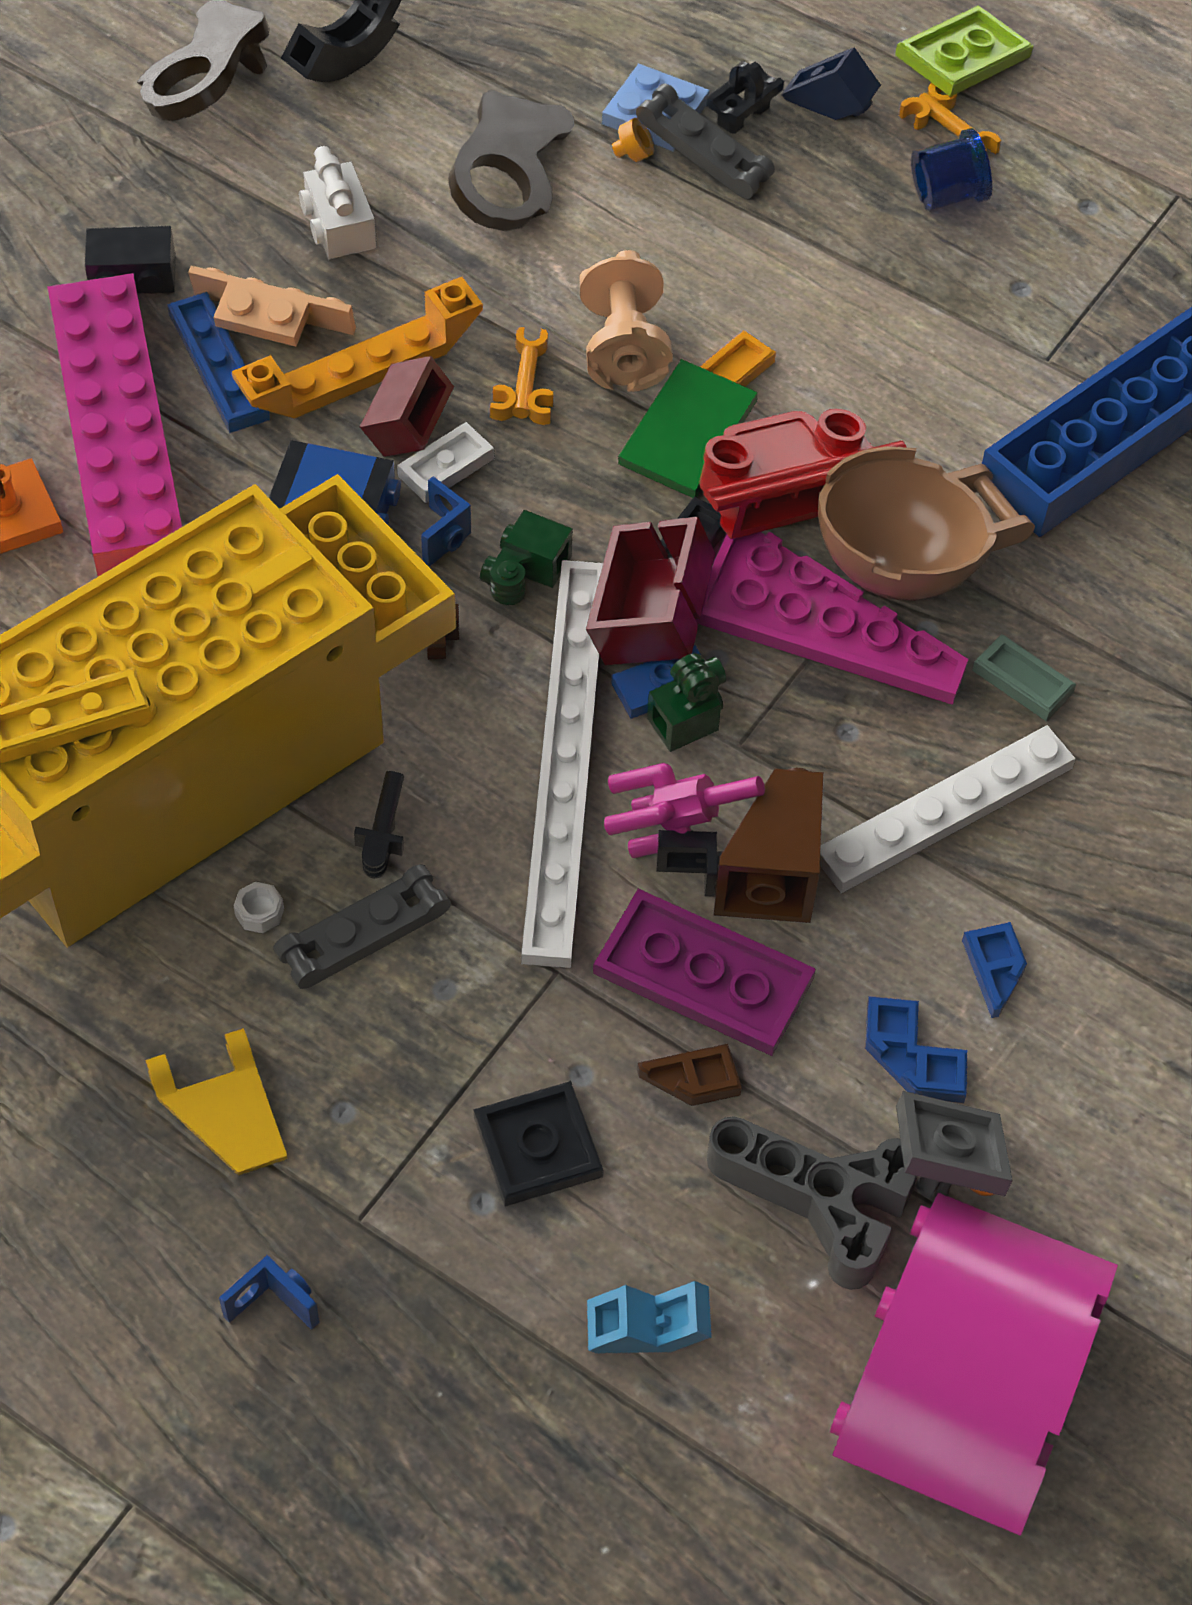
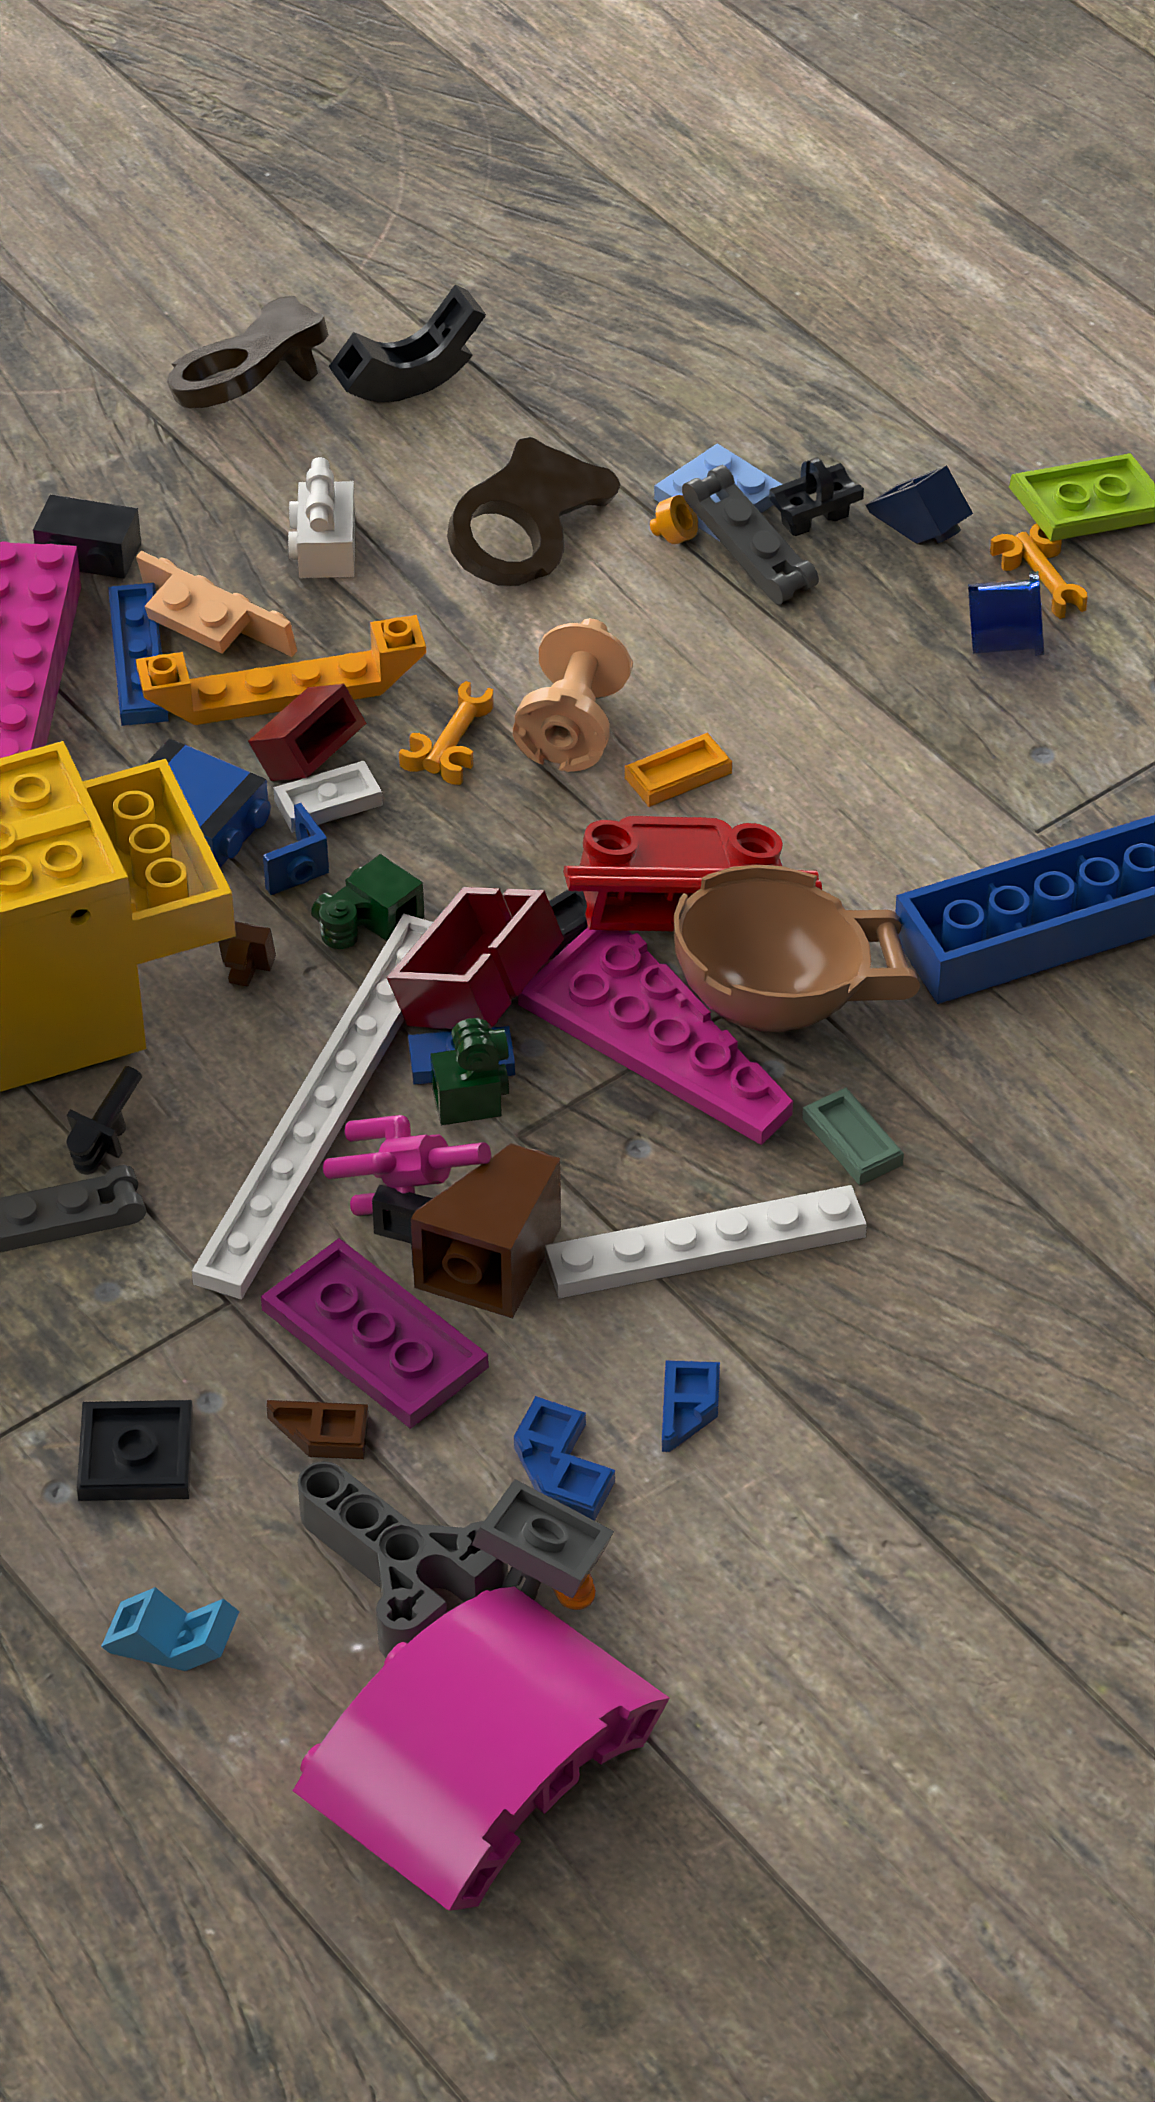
camera: 20 degrees right, 10 degrees down
green tile [618,359,758,498] -> none

